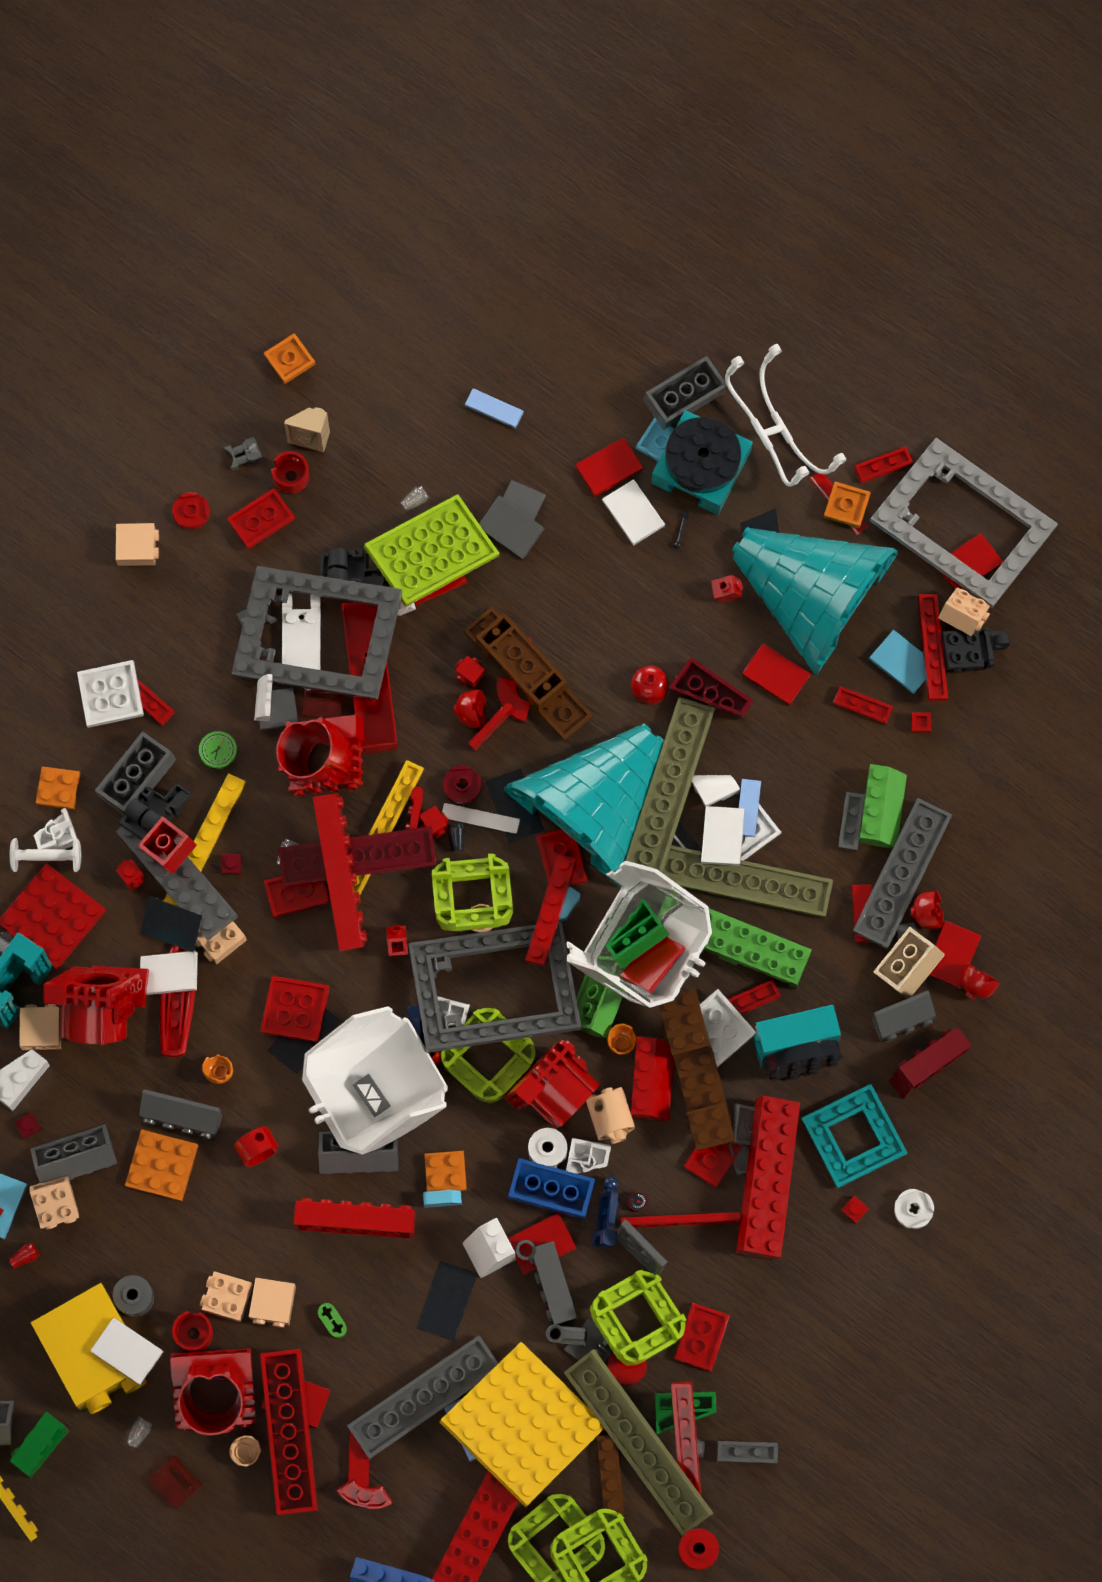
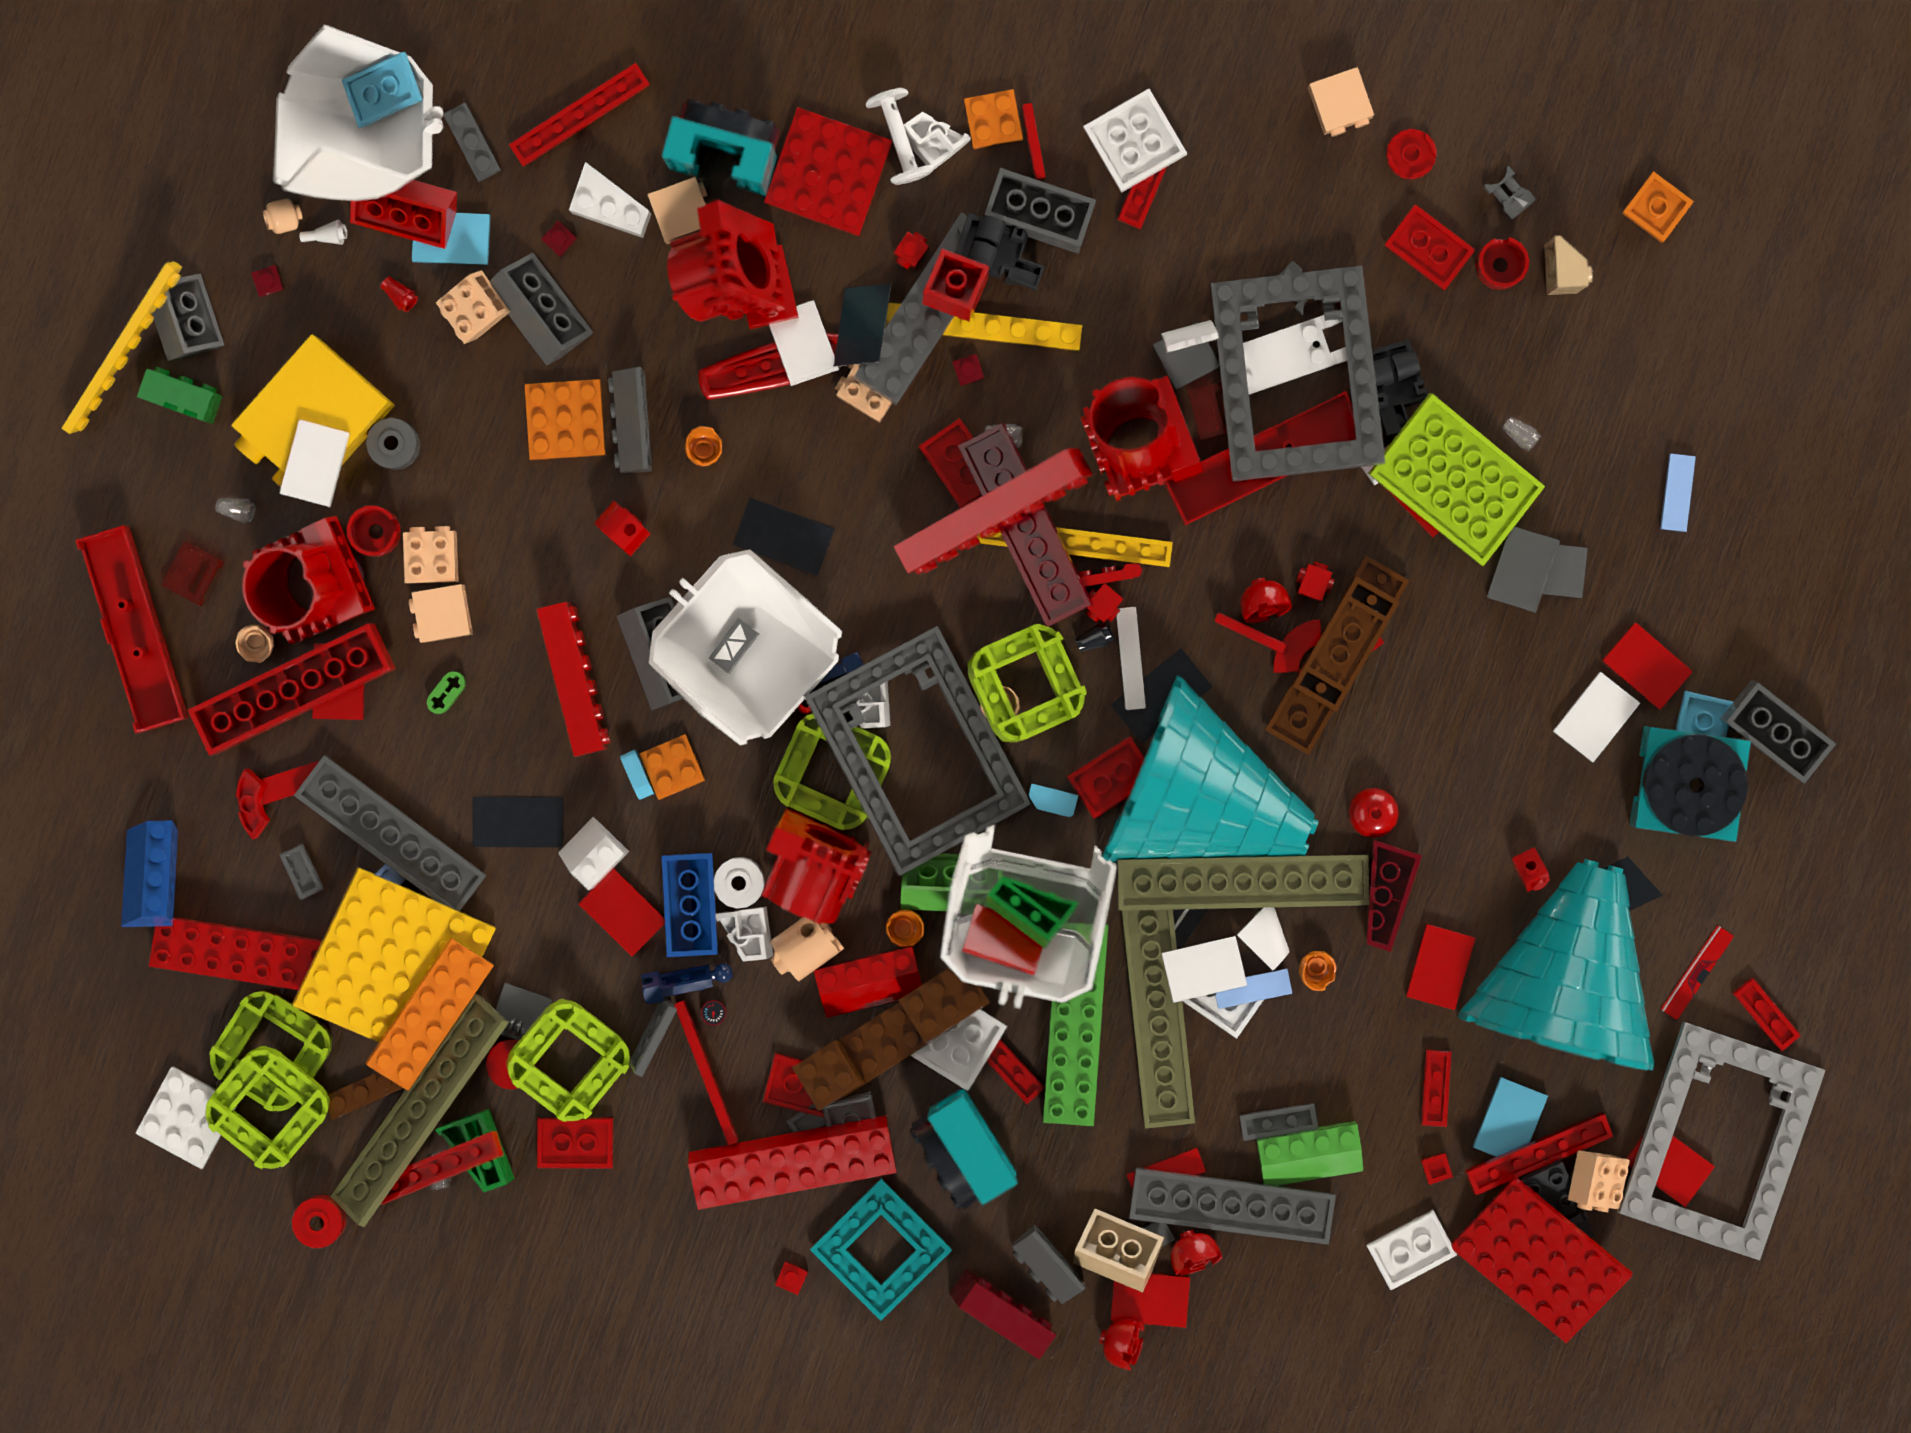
camera: 70 degrees right, 15 degrees up
bright green tile [199,731,237,769] -> none
red plate [260,976,330,1043] -> none
red brick [386,925,408,956] -> none
dark red plate [443,765,481,804] -> none
dark grey hinge [515,1240,577,1325] -> none
red plate [525,855,577,967] -> none
dark grey piece [546,1325,588,1346] -> none
black hinge [674,512,689,549] -> none
dark grey plate [717,1441,778,1464] -> none
white bar [725,344,847,487] -> none
orange plate [824,481,871,528] -> none
white plate [894,1189,934,1229] -> none
none -> red piece [75,525,189,733]
none -> dark grey plate [279,844,324,900]
none -> orange plate [365,937,494,1091]
none -> red tile [1022,103,1046,181]
none -> orange hair [1298,951,1337,991]
none -> white tile [1366,1210,1457,1290]
none -> red plate [1451,1176,1633,1343]

